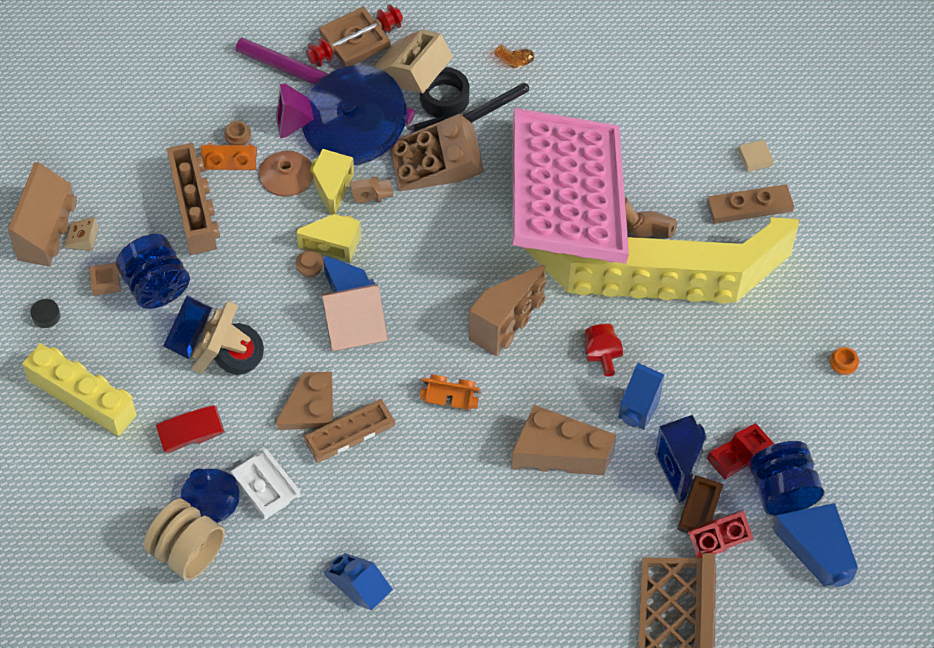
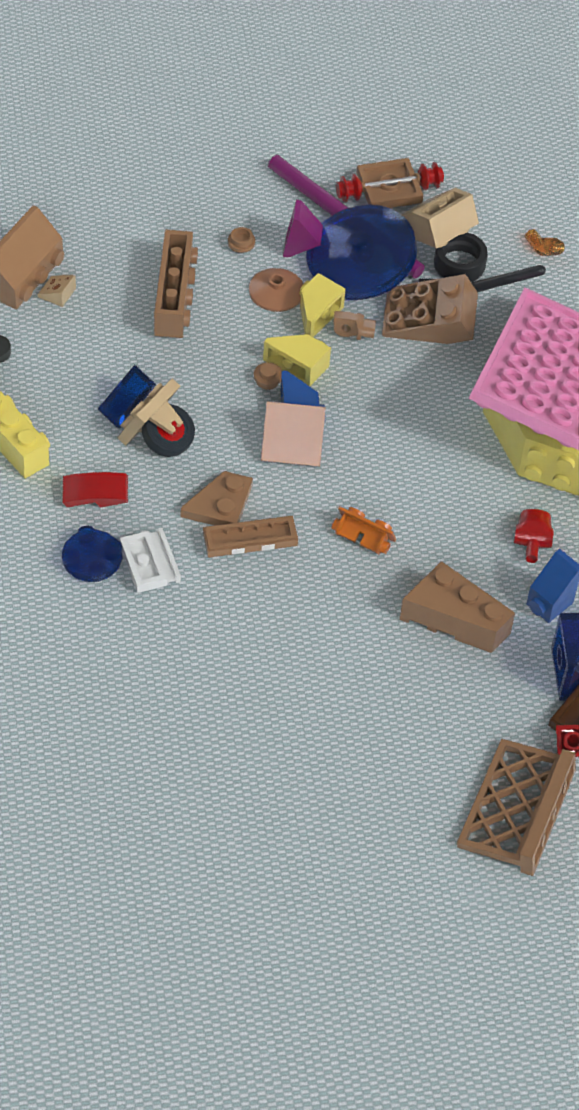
camera: 15 degrees right, 5 degrees down
medium nougat plate [89,262,121,296] -> none
clear blue wheel [115,234,190,309] -> none
tan wheel [143,498,225,581] -> none
orange hinge [201,143,257,170] -> none
blue slope [324,553,393,610] -> none
medium nougat slope [469,265,547,356] -> none

